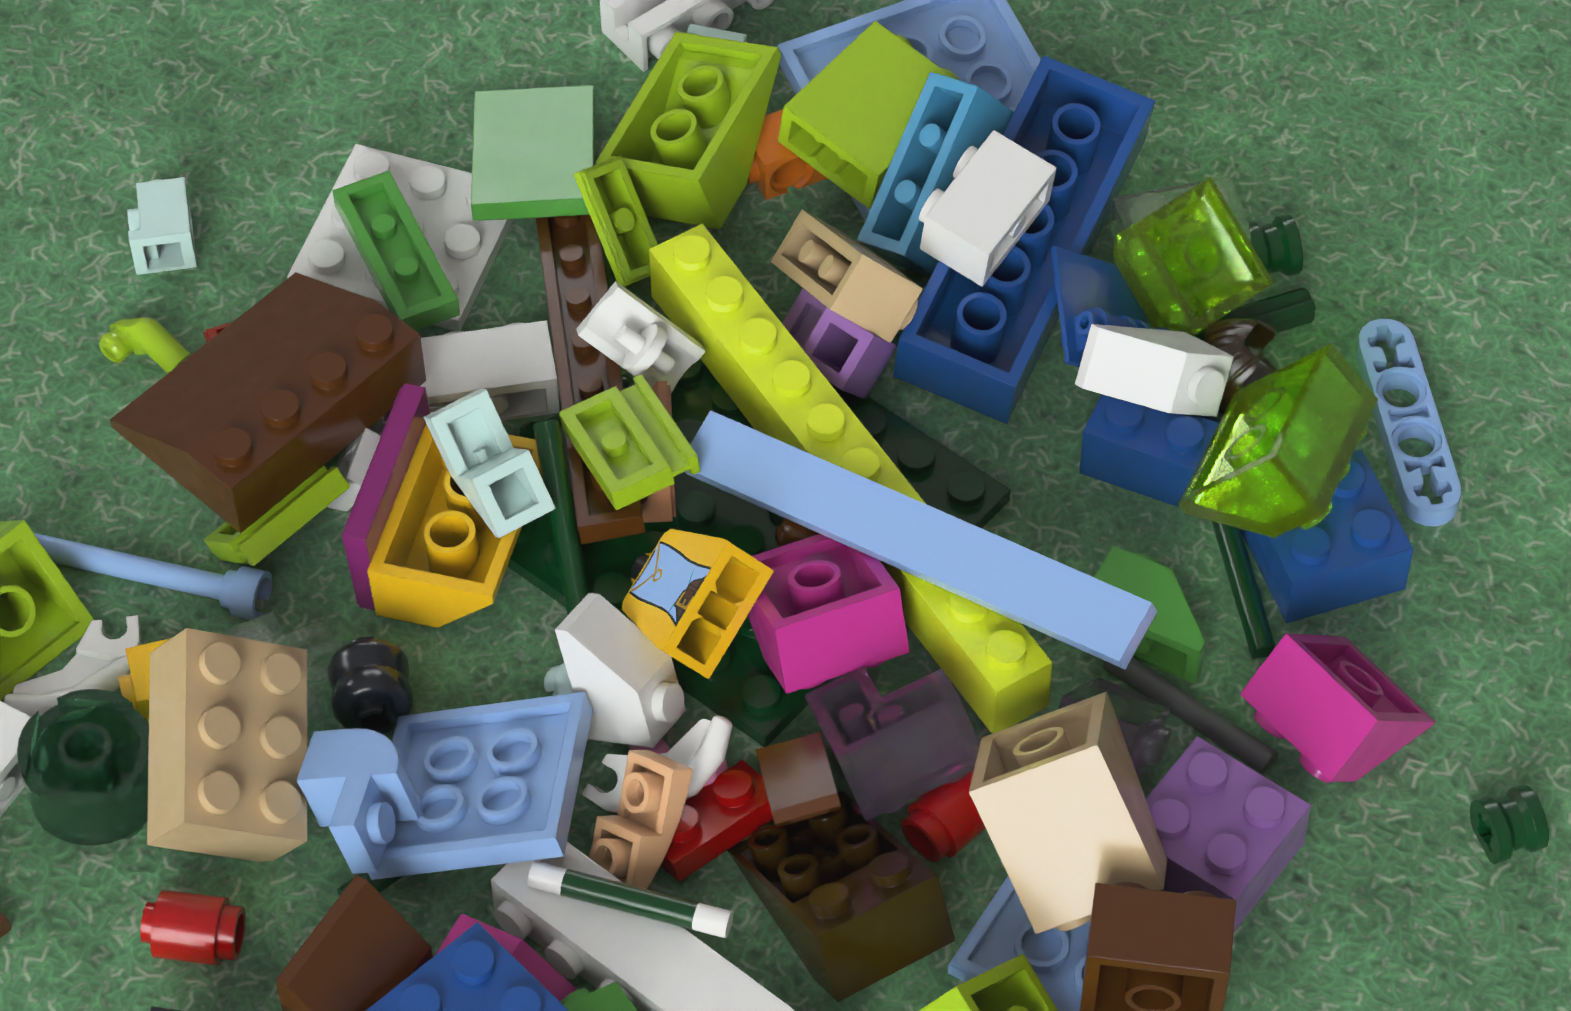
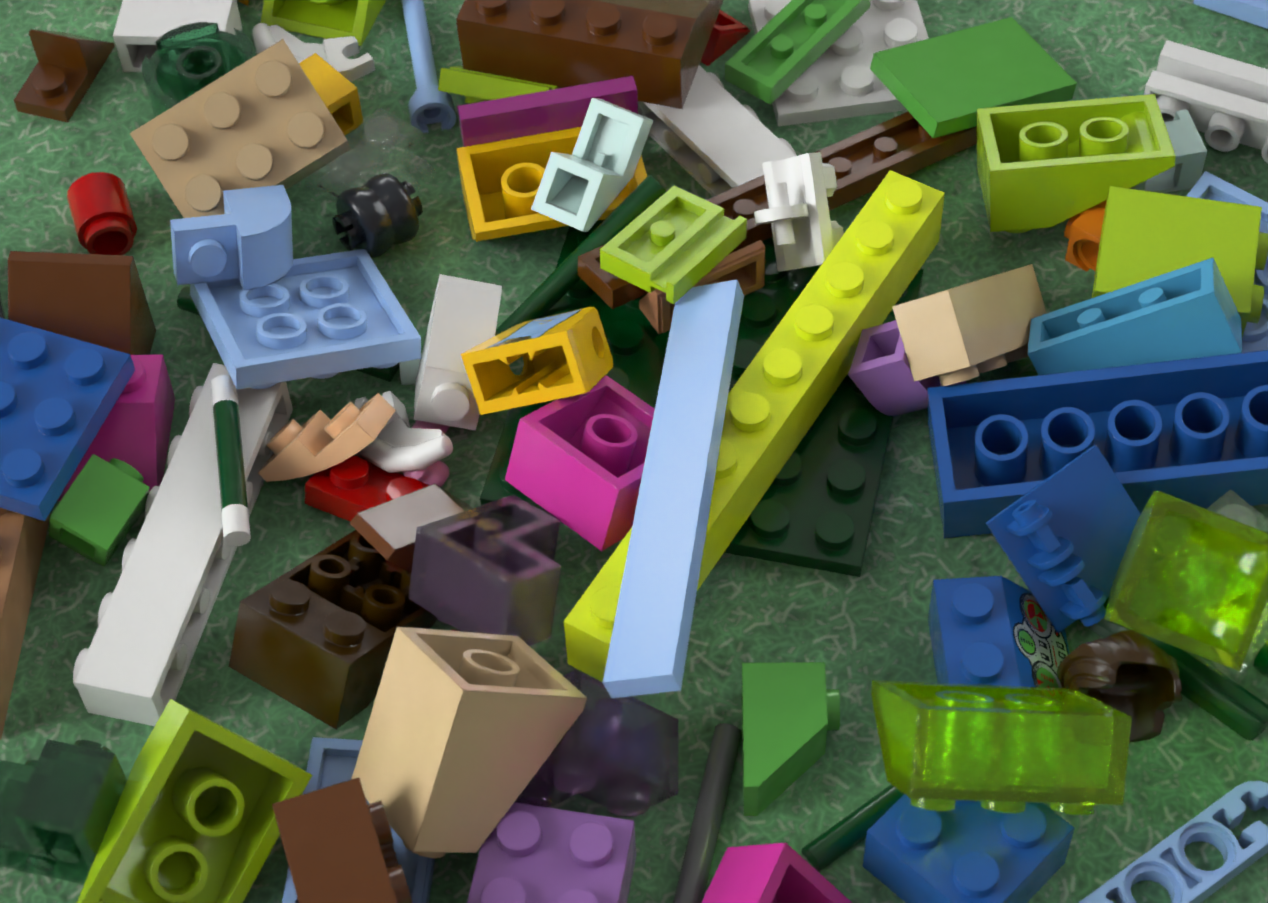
camera: 65 degrees right, 0 degrees up
lime slope [573,155,658,287] -> none
white brick [919,130,1057,287] -> none
white slope [1075,324,1234,417] -> none

